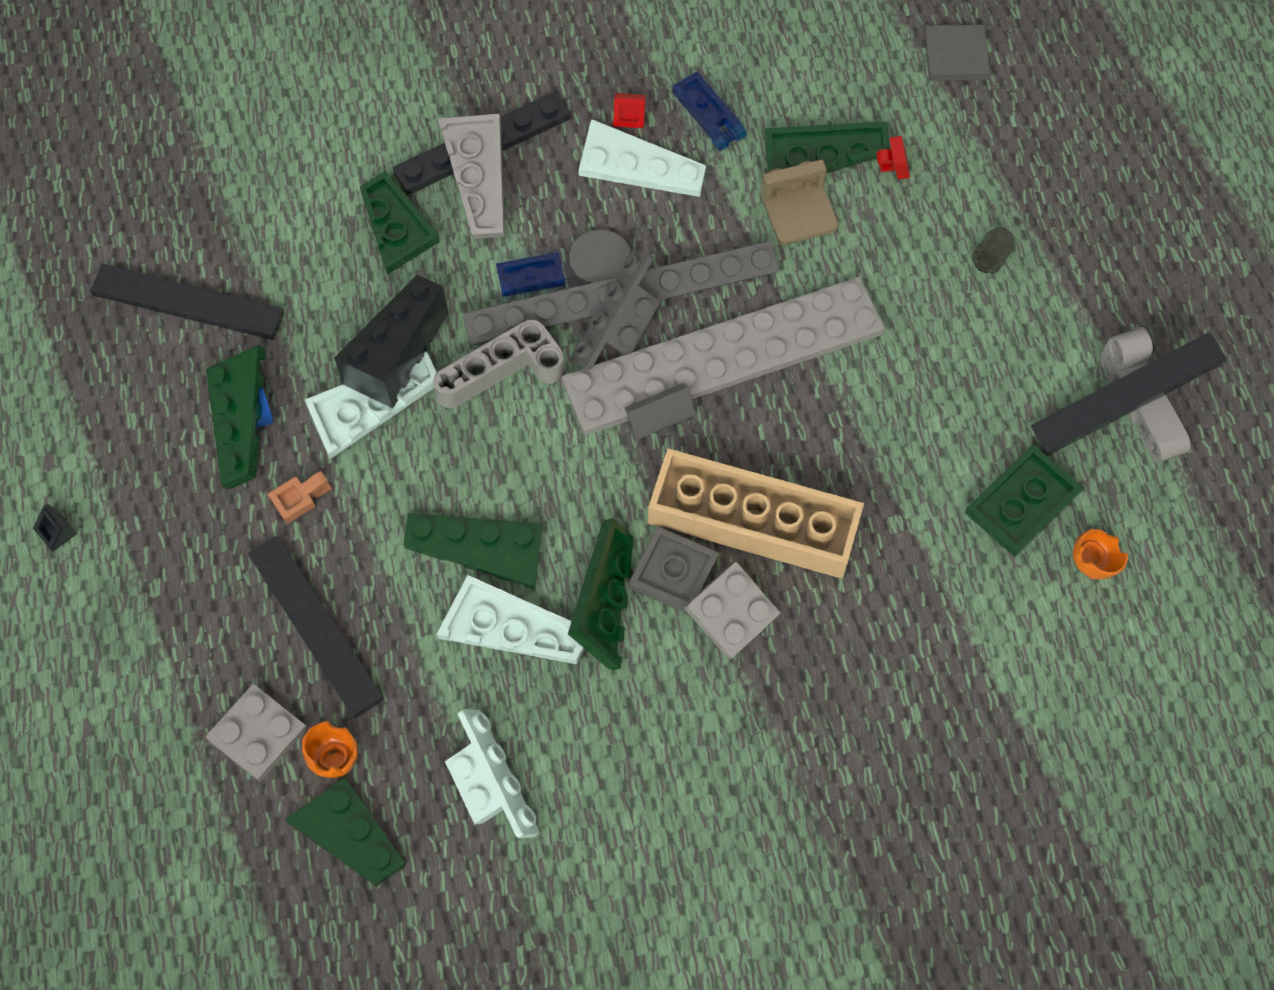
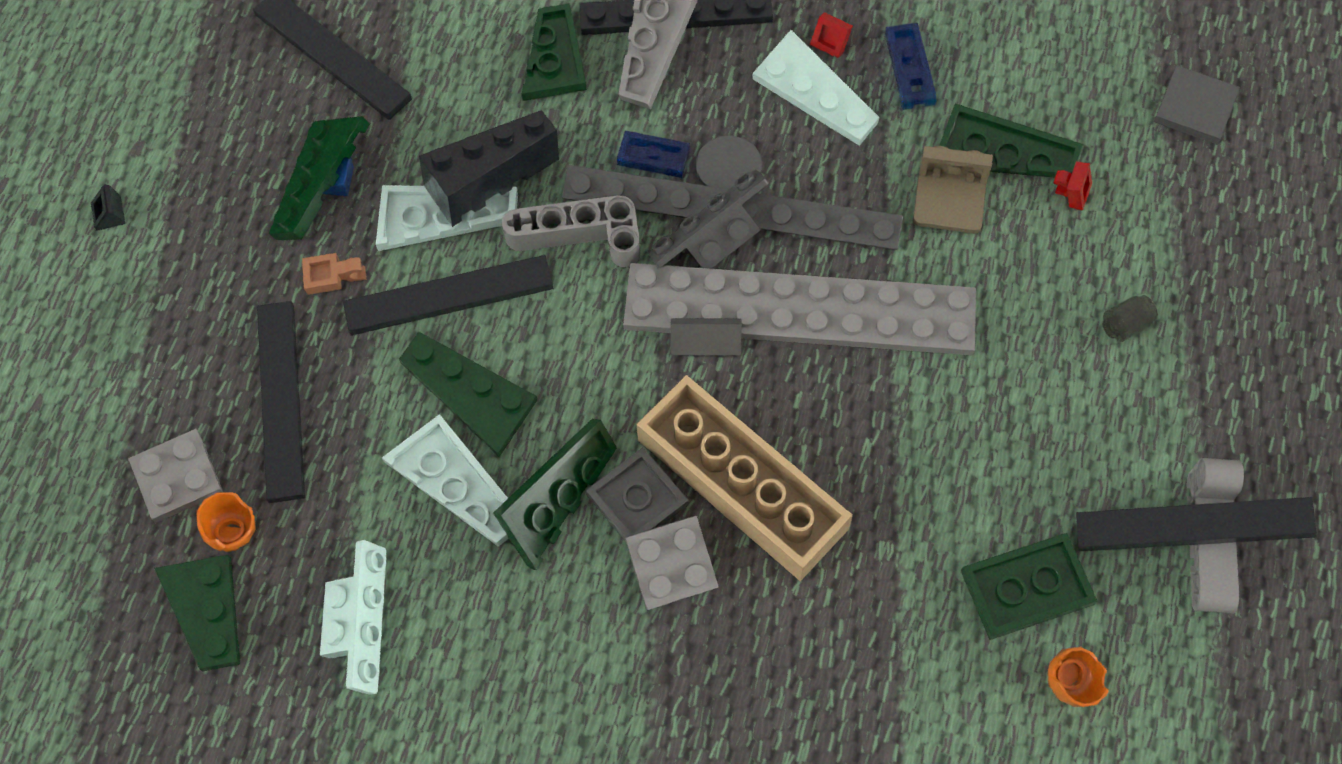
camera: 30 degrees right, 0 degrees up
none -> black tile [343,255,554,336]

